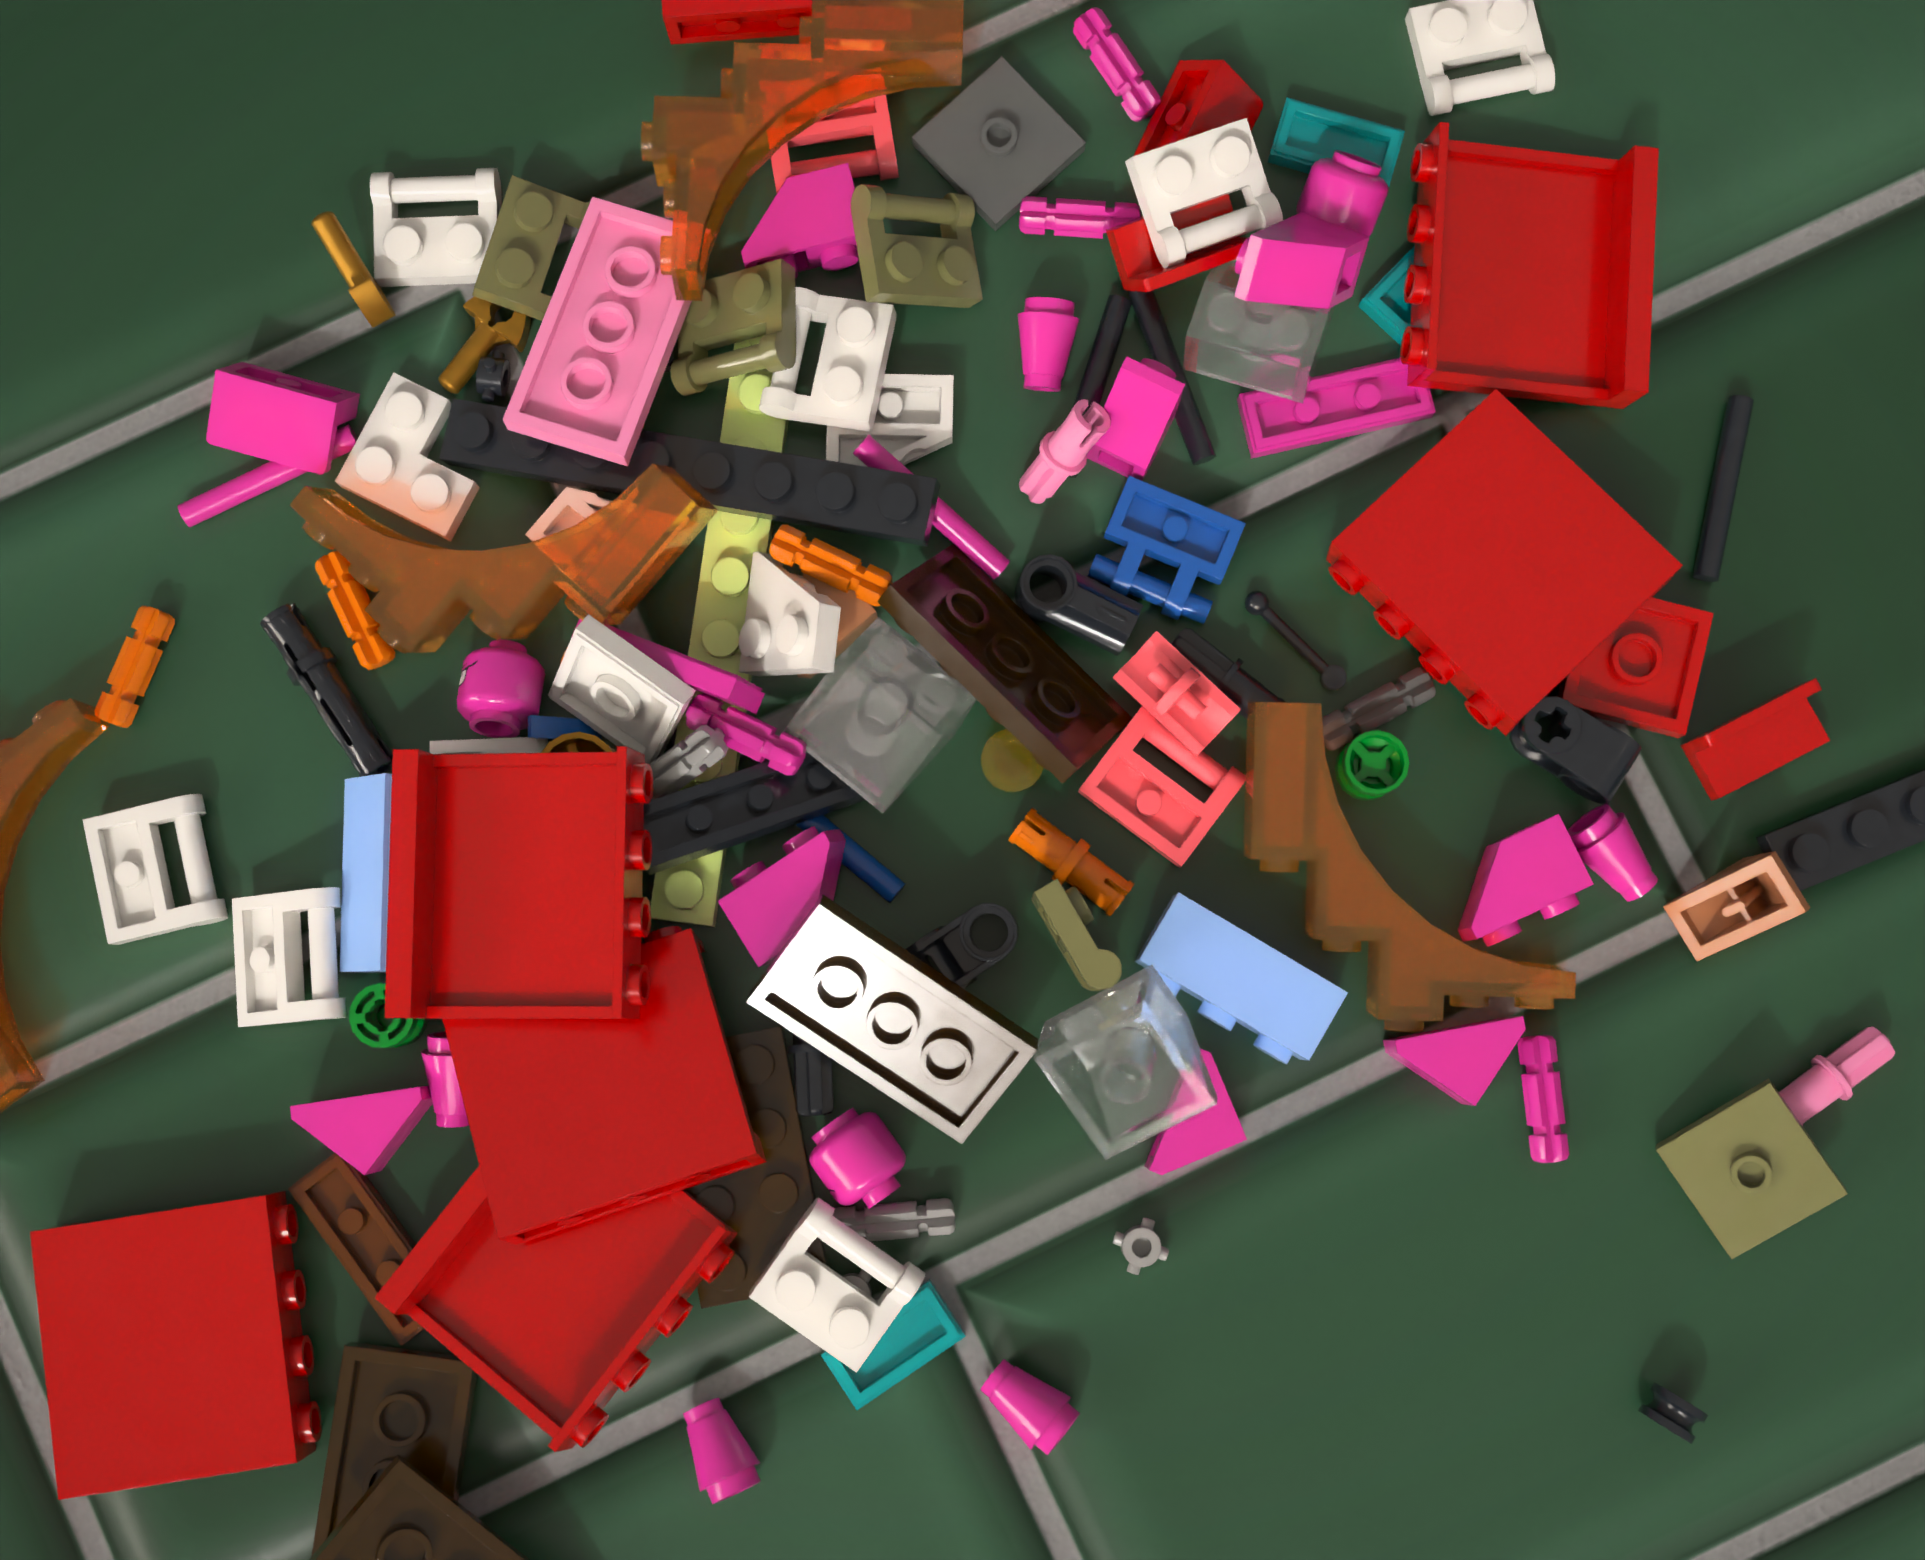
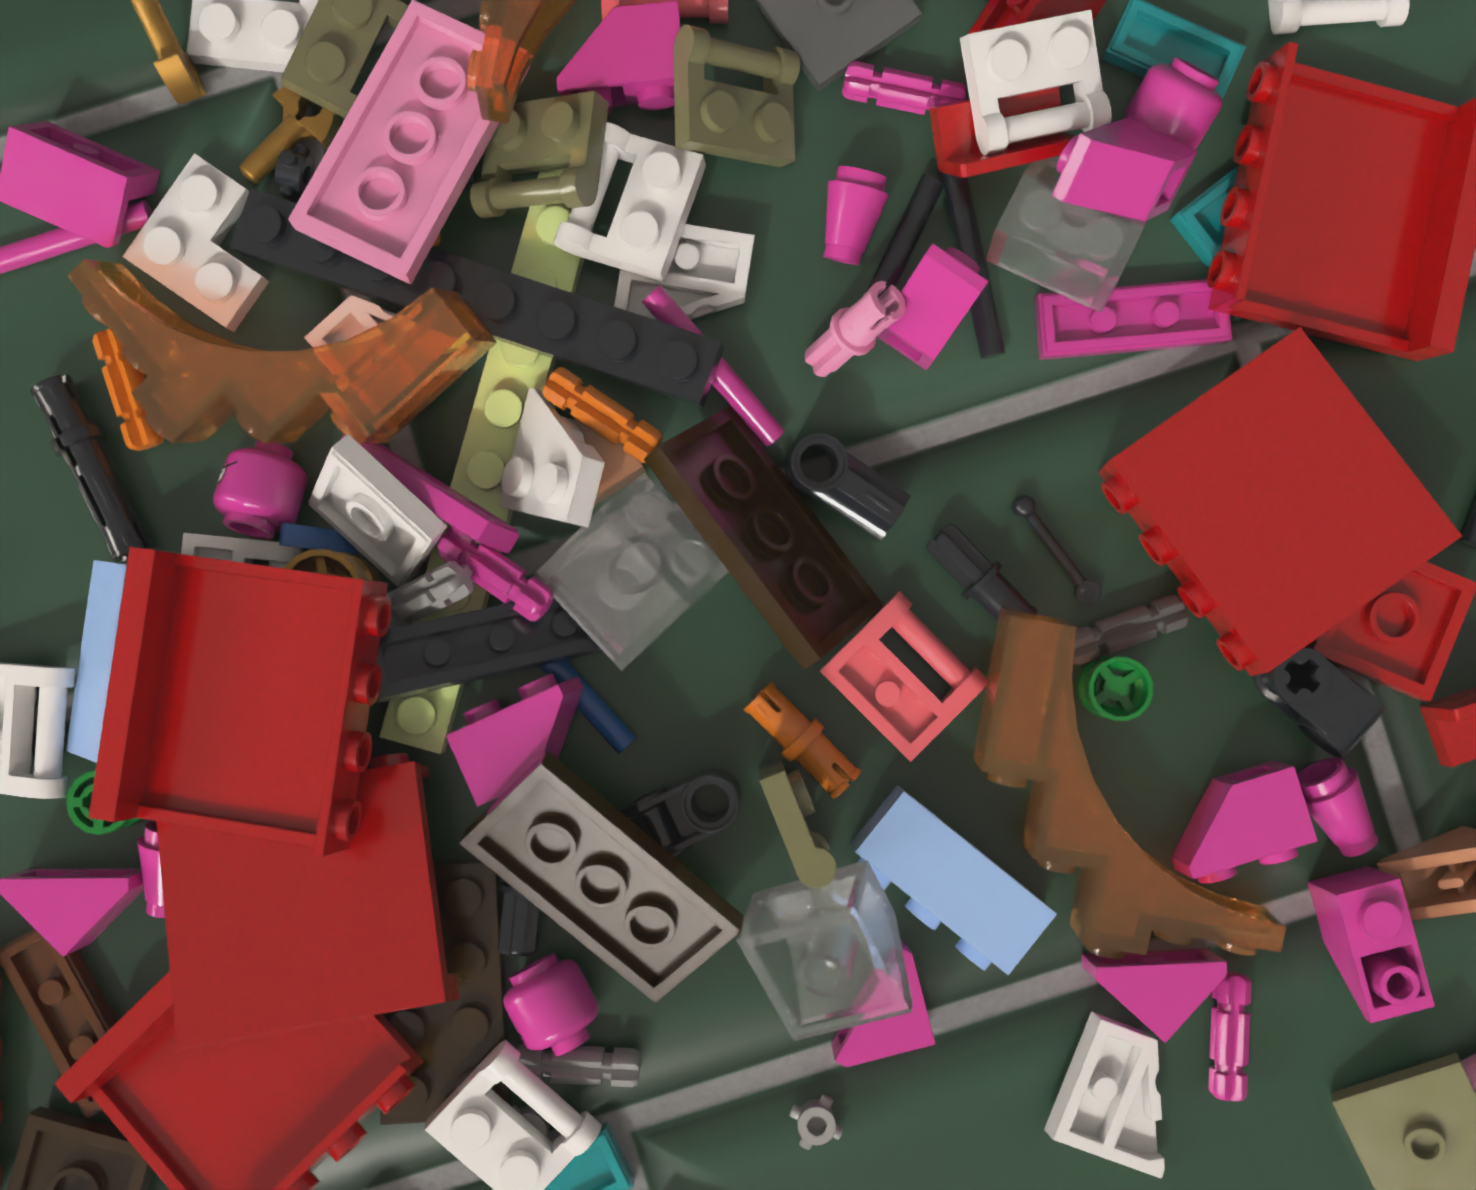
camera: 10 degrees right, 5 degrees up
clear yellow plate [981,729,1043,792] -> none
blue plate [1087,476,1246,624] -> none
coral hips [1113,631,1241,757] -> none
none -> white wing [1044,1011,1165,1178]
none -> dark pink slope [1308,866,1435,1023]

